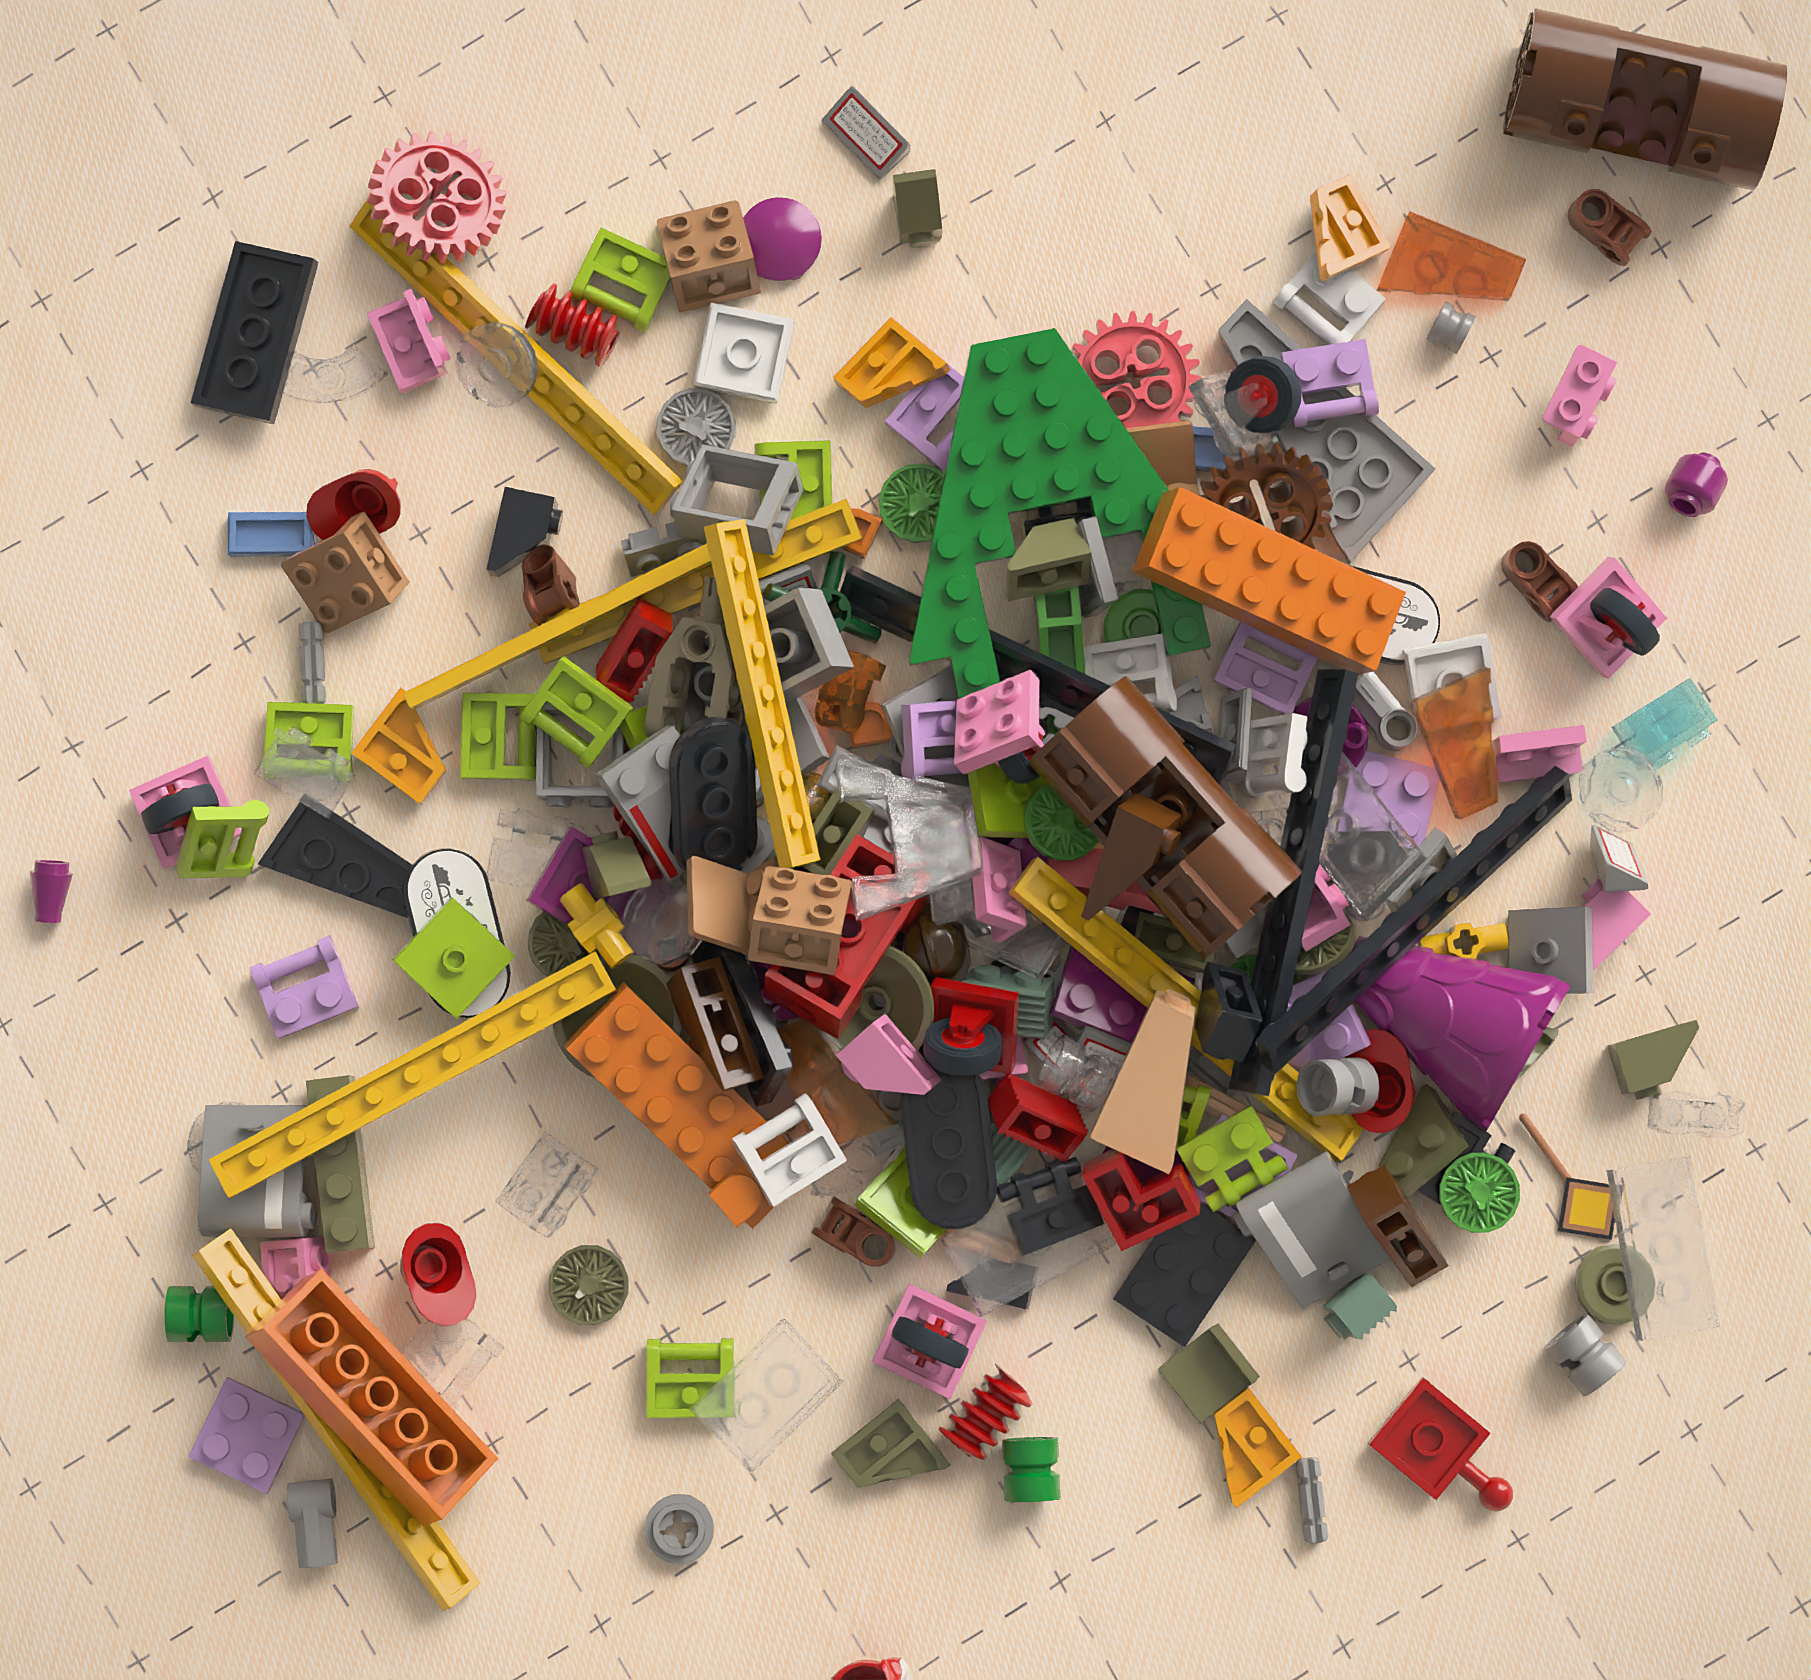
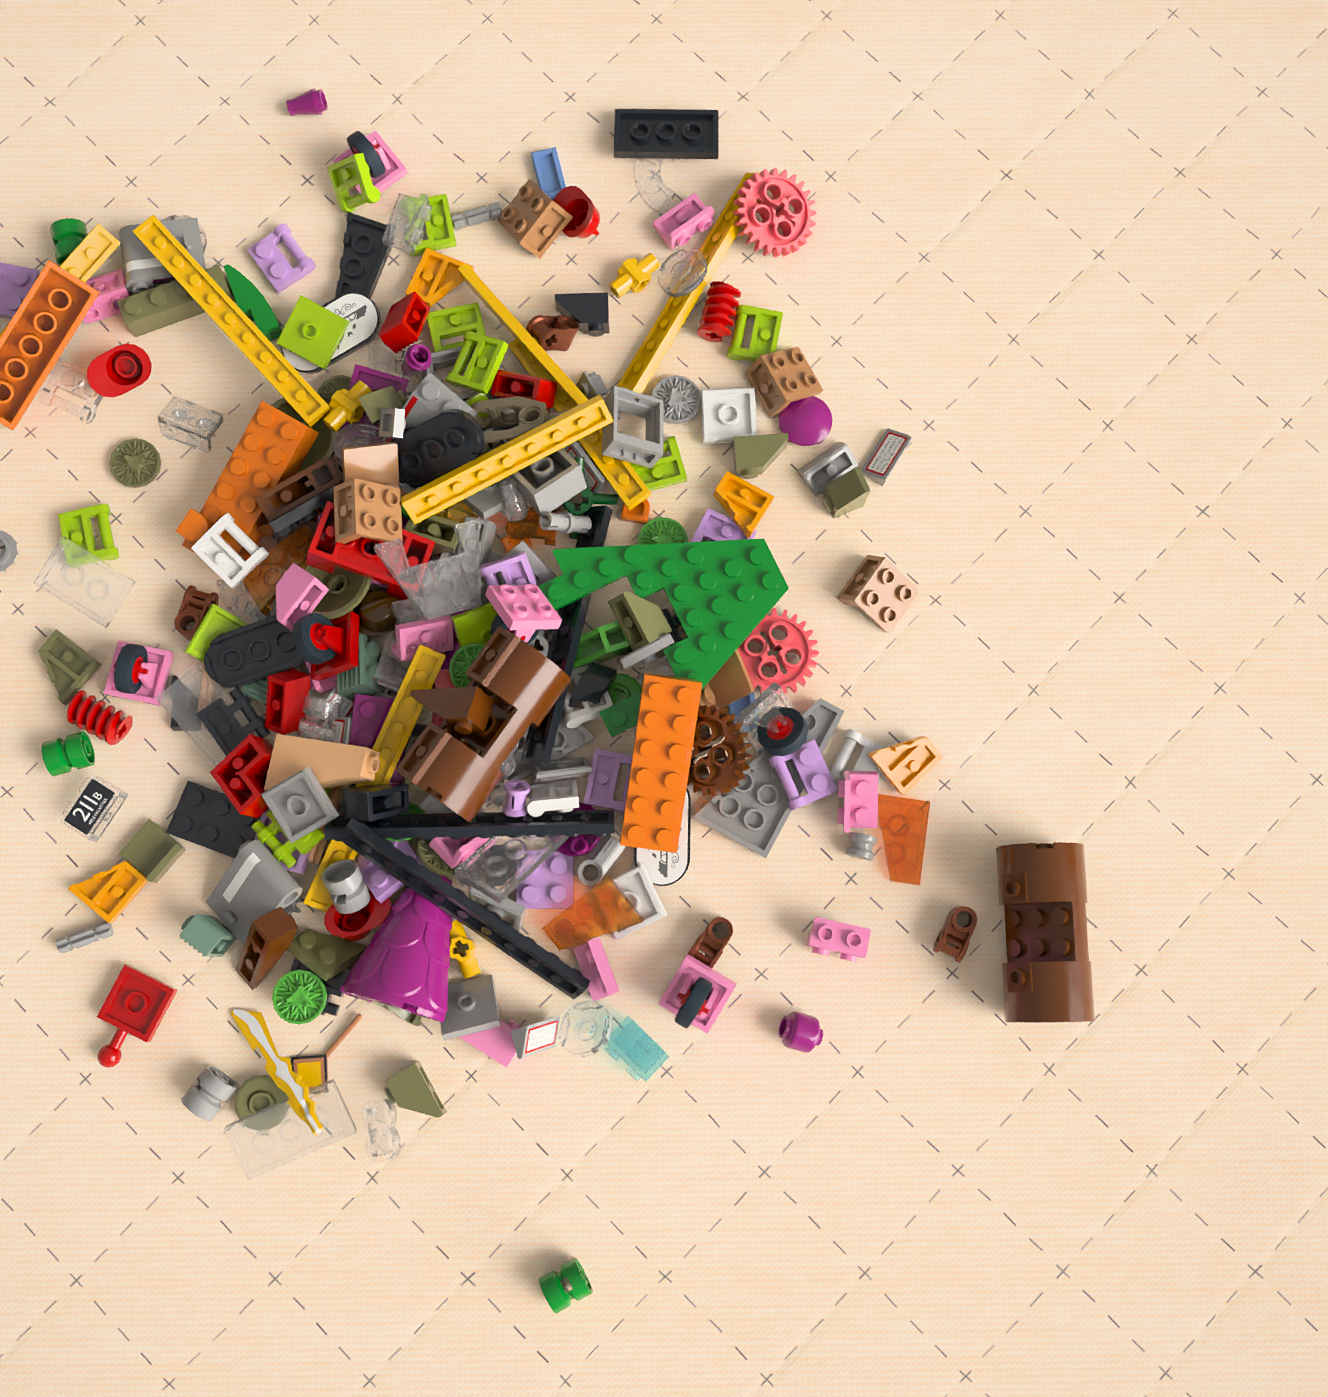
camera: 80 degrees right, 5 degrees down
none -> brick [60,774,129,842]
none -> green slope [223,264,283,341]
none -> yellow sword [231,1009,324,1135]
none -> light grey plate [261,766,339,843]
none -> red brick [378,292,430,353]
none -> light grey plate [379,408,406,438]
none -> magenta cone [401,344,432,376]
none -> clear cone [499,478,529,521]
none -> lavender bush [502,780,530,817]
none -> light grey pin [539,512,592,534]
none -> black slope [568,661,617,708]
none -> yellow axle [608,253,660,298]
none -> olive slope [733,433,788,479]
none -> light grey slope [797,442,859,496]
none -> bracket [837,555,919,633]
none -> bright pink bracket [838,771,878,833]

